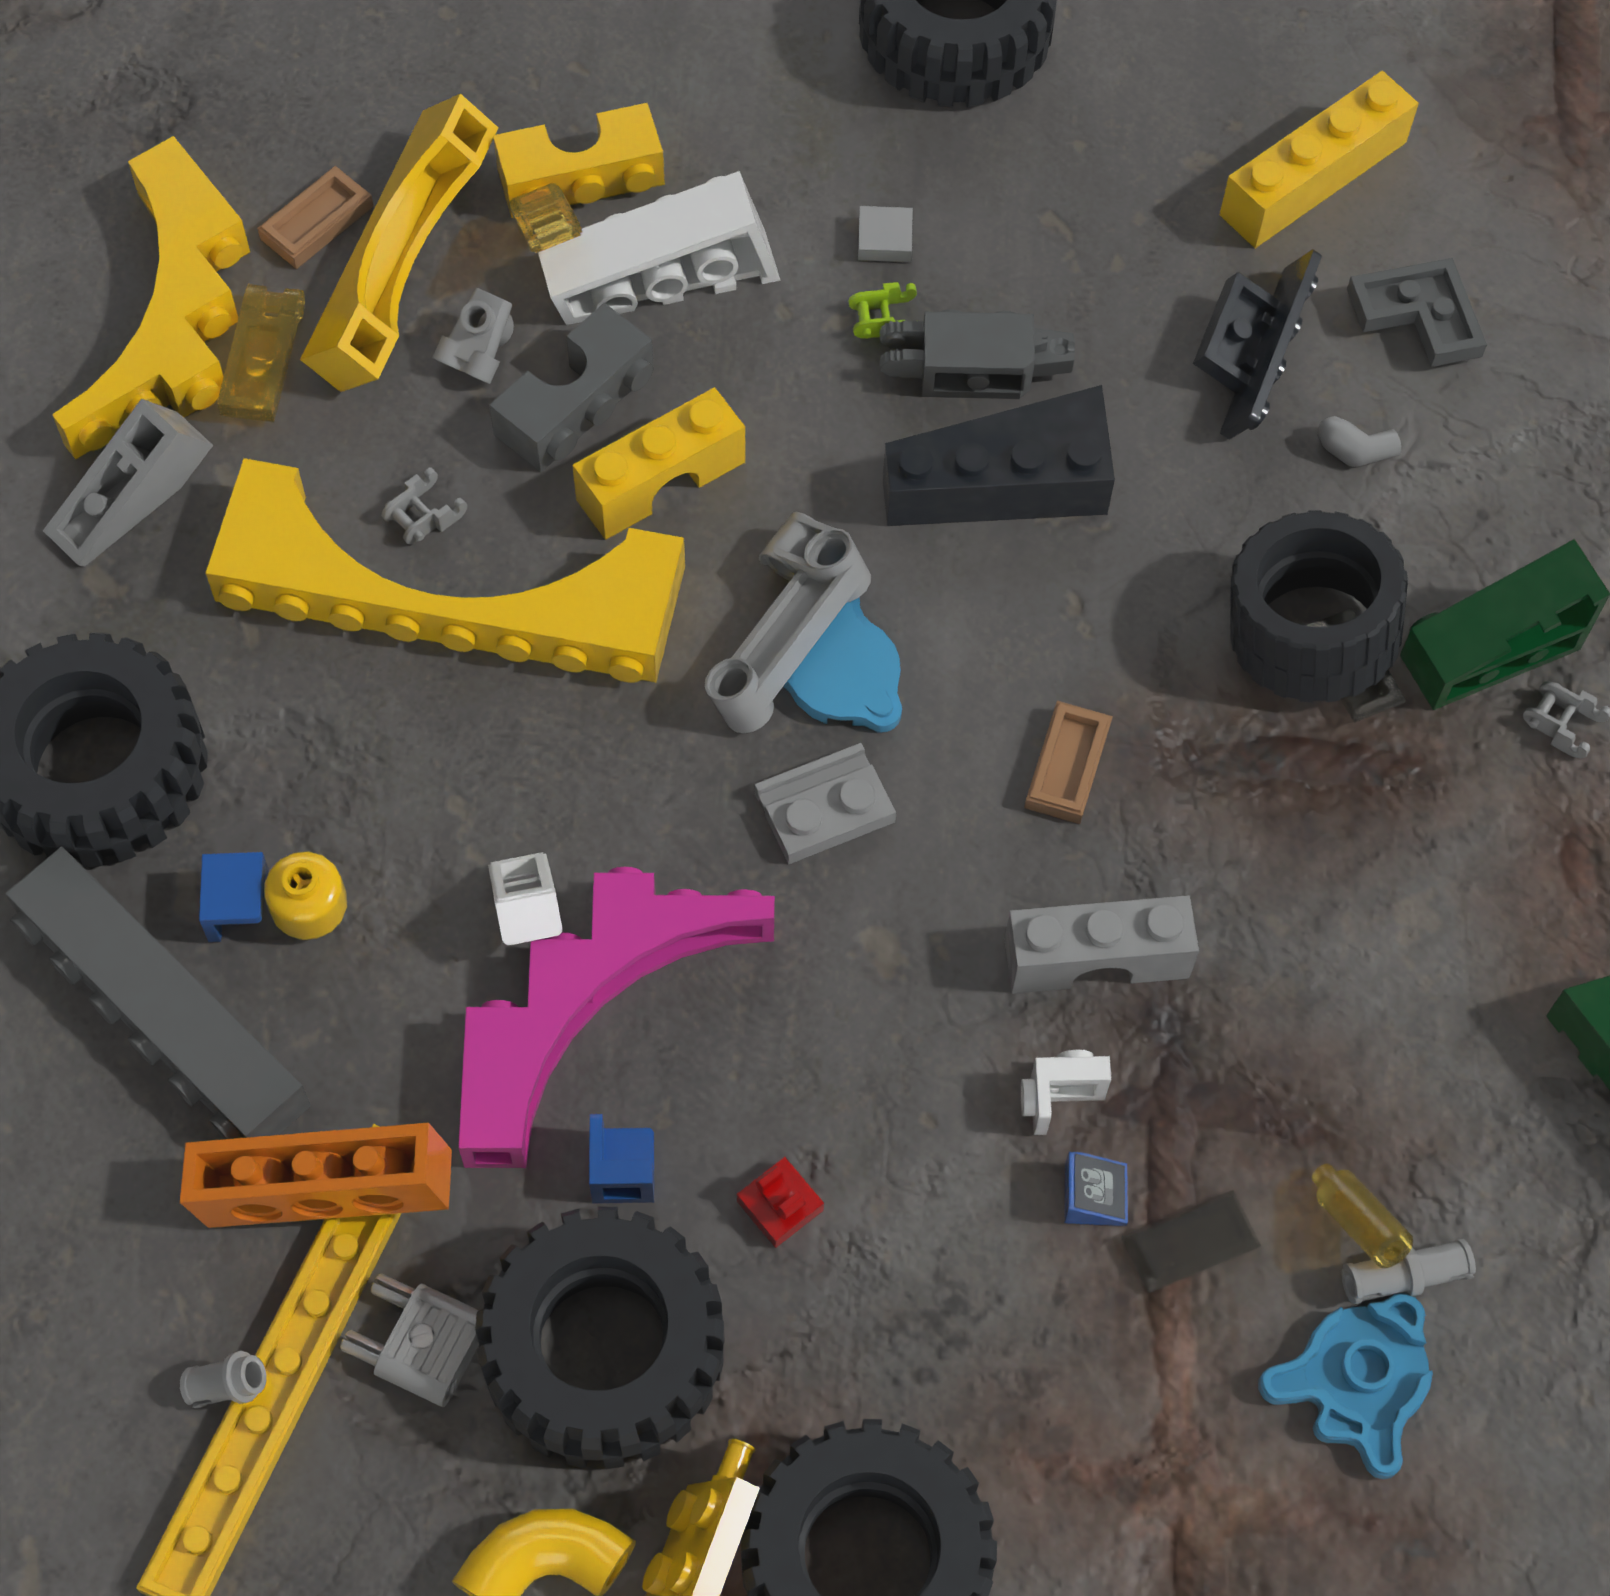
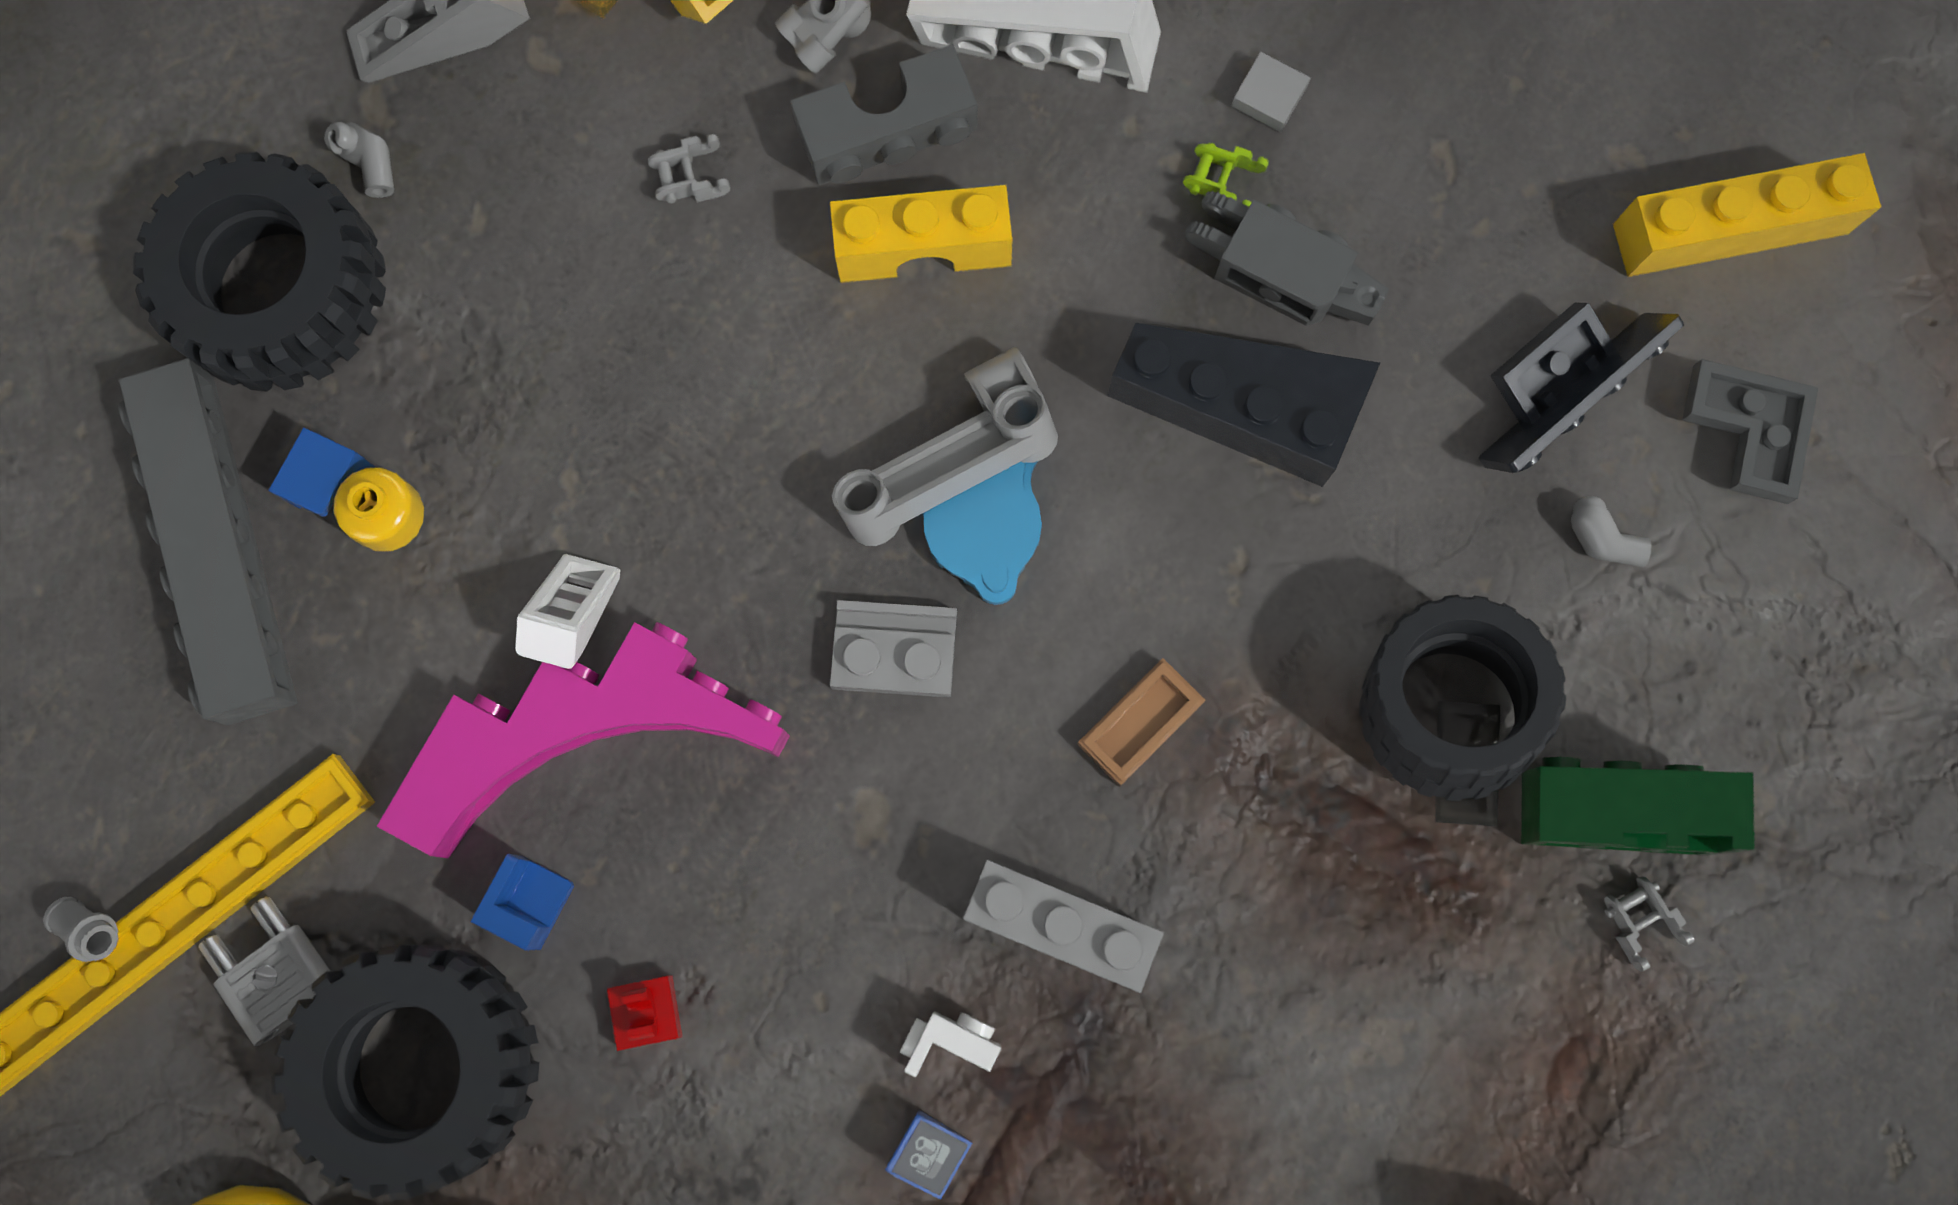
camera: 30 degrees right, 15 degrees up
orange brick [180,1123,452,1228] -> none
yellow arch [205,458,685,683] -> none
none -> light grey arm [324,121,395,198]

